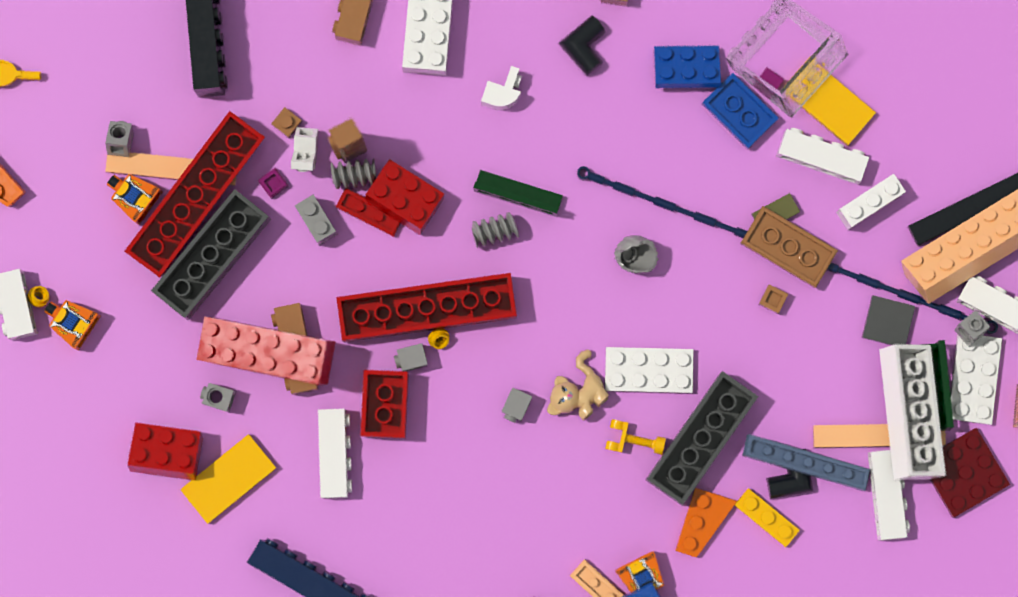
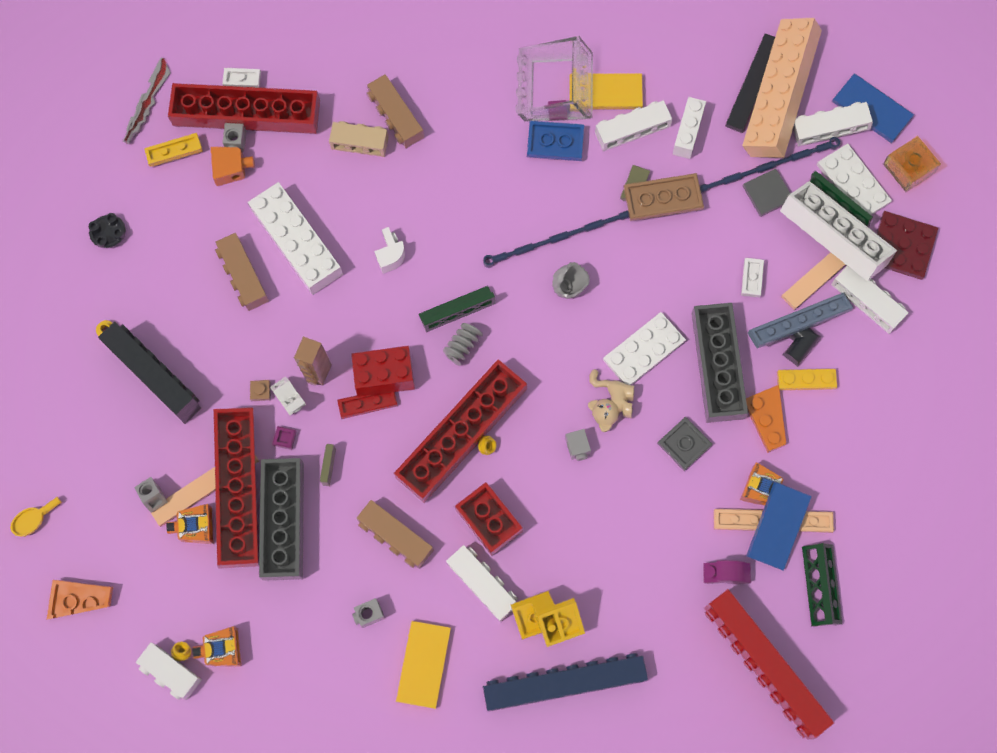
camera: 35 degrees left, 10 degrees down
red brick [127,423,203,481] -> none
brick [196,317,336,385] -> none
light grey brick [295,194,338,246] -> none
light grey piece [331,158,376,189] -> none
light grey brick [394,343,428,372] -> none
black brick [559,15,605,76] -> none
yellow bar [605,419,666,455] -> none
blue plate [654,46,721,88] -> none
medium nougat plate [759,284,788,314] -> none
light grey brick [954,310,990,347] -> none
none -> olive tile [320,444,336,486]
none -> yellow bracket [510,591,585,647]
none -> dark grey tile [657,417,713,471]
none -> white plate [741,258,764,298]

